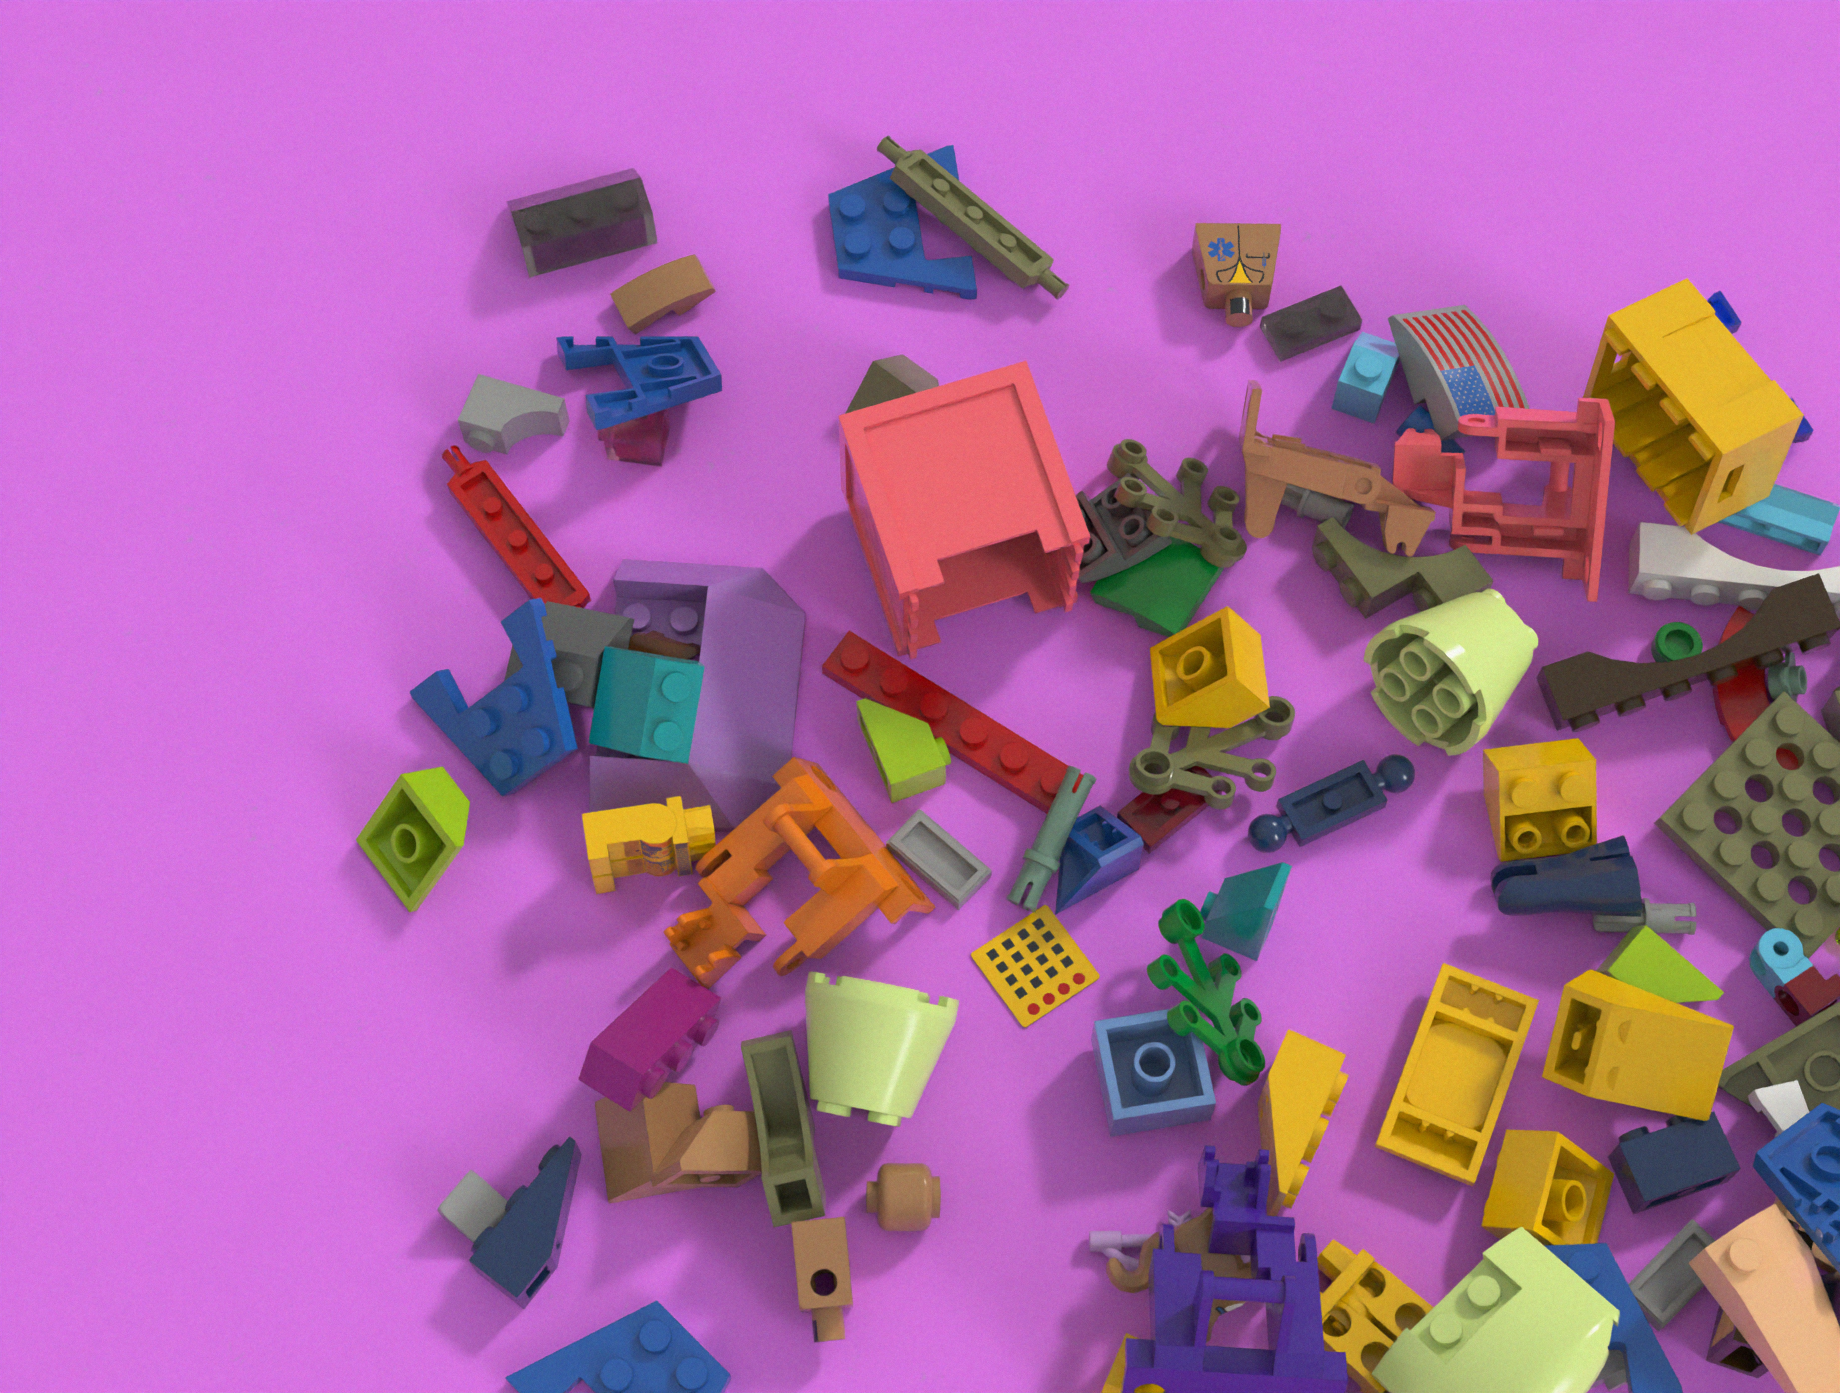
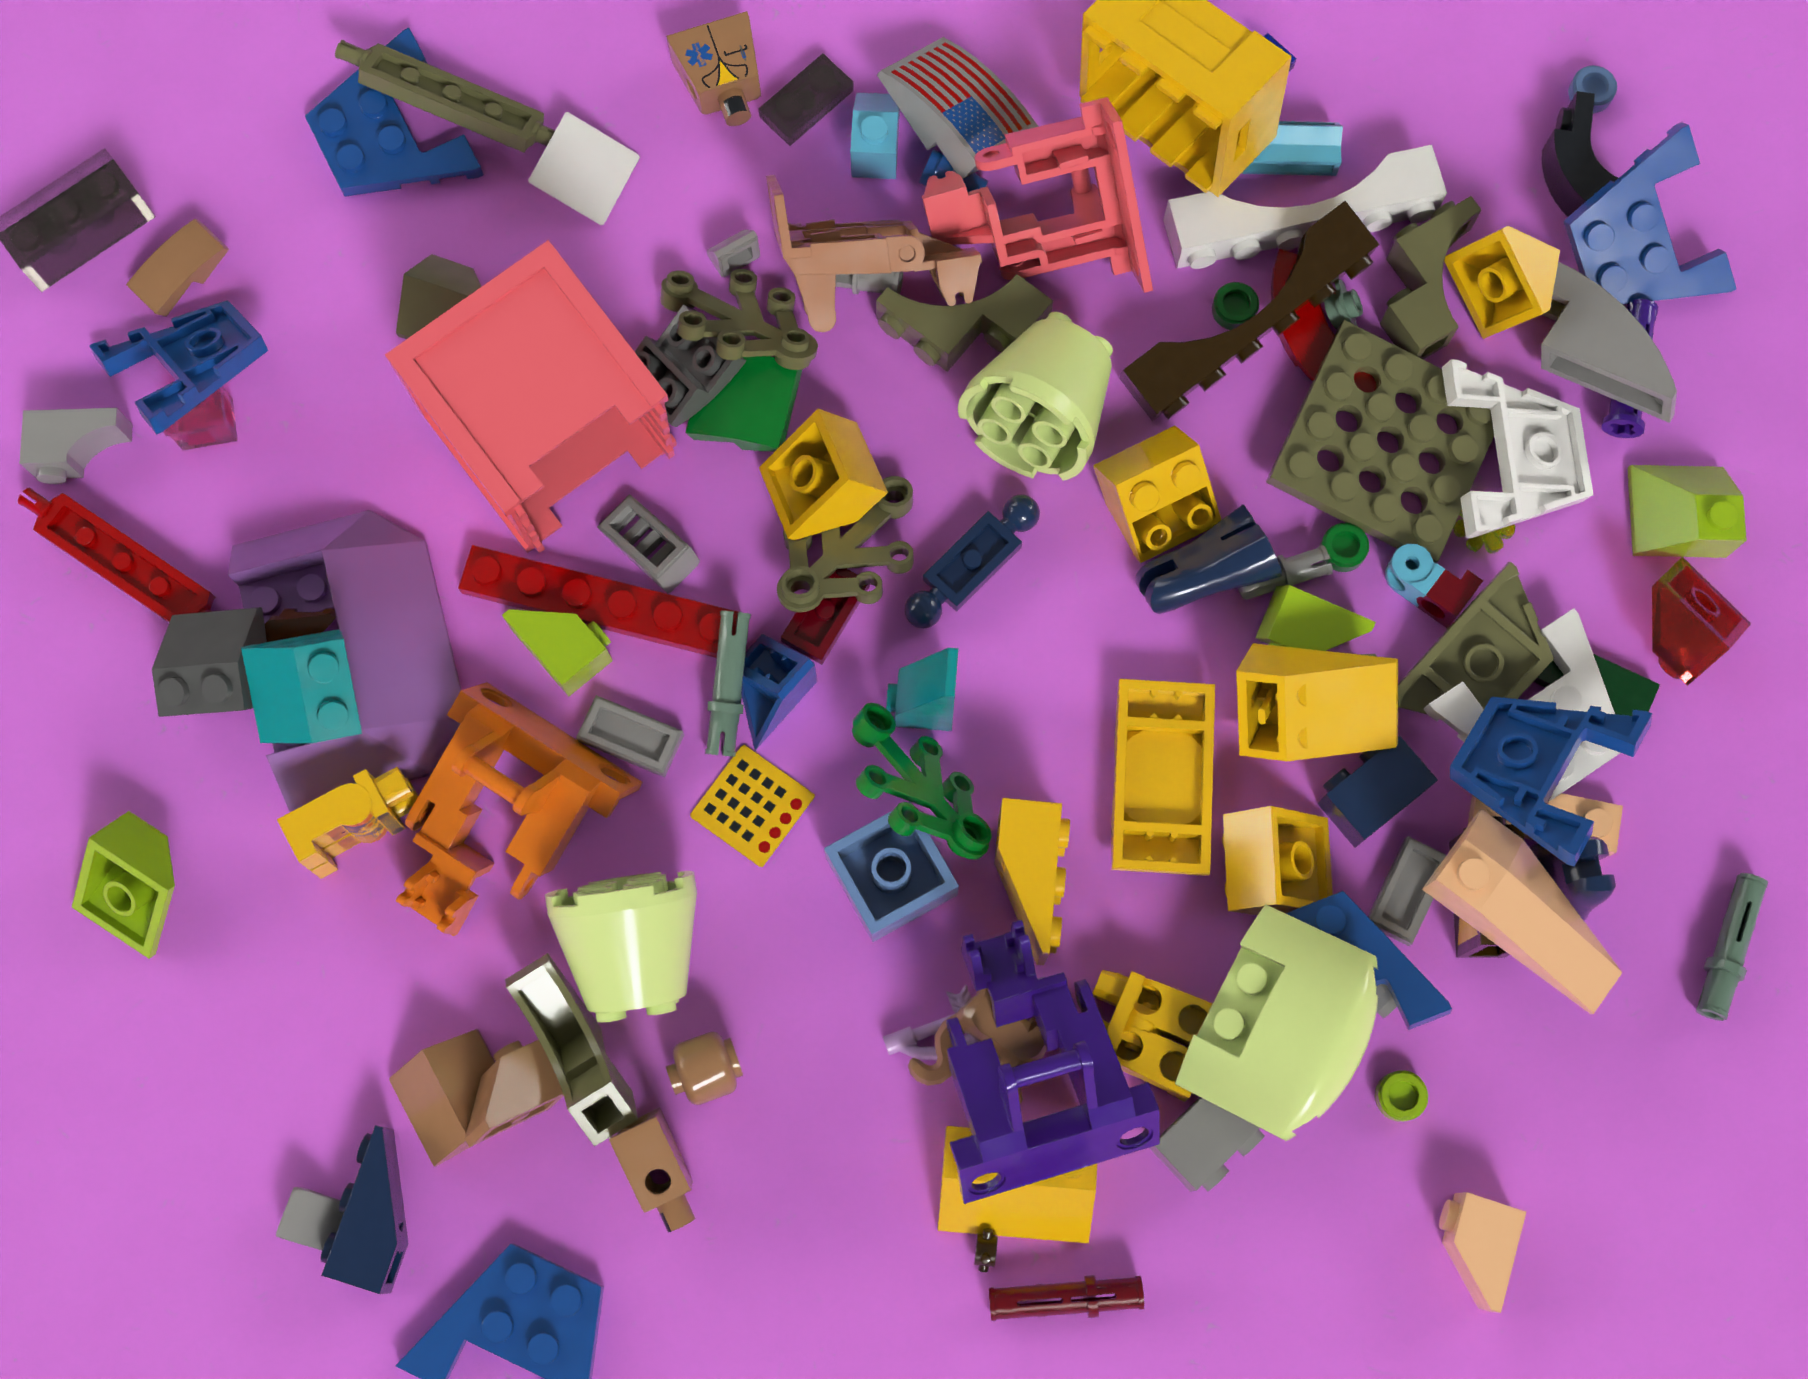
camera: 20 degrees left, 10 degrees up
blue wing [410,598,578,797] -> none
magenta brick [578,967,721,1112] -> none
none -> white sticker [528,112,640,225]
none -> light grey slope [597,494,700,593]
none -> light grey slope [707,230,760,277]
none -> green tile [1320,523,1369,572]

